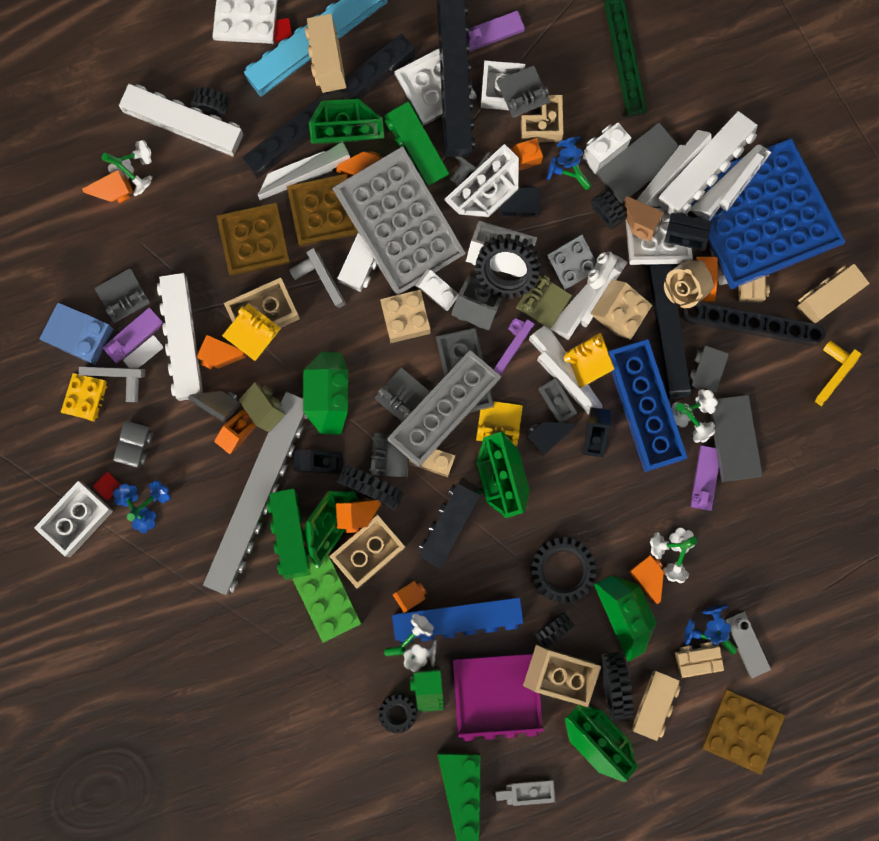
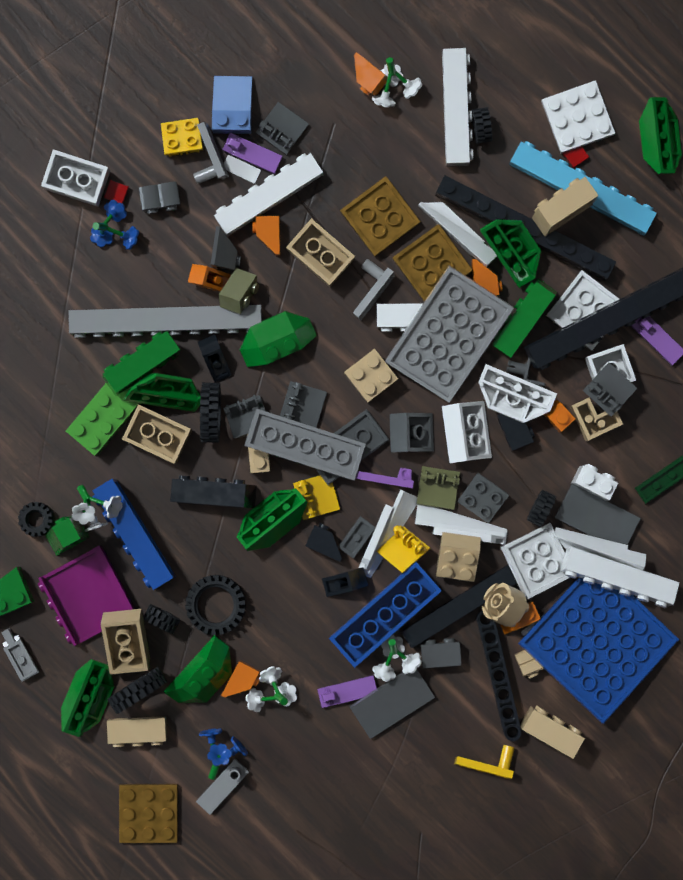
camera: 70 degrees right, 5 degrees up
yellow hinge [222,303,281,361] -> none
orange slope [336,500,381,533] -> none
orange slope [393,581,427,613] -> none
white plate [415,269,458,311] -> none
black tyre [475,234,541,299] -> none
blue plant [546,136,592,190] -> none
white plate [587,252,617,289] -> none
medium nougat slope [623,196,664,242] -> none
black brick [664,213,712,251] -> none
tan brick [675,642,724,678] -> none
white wedge [690,144,771,221] -> none

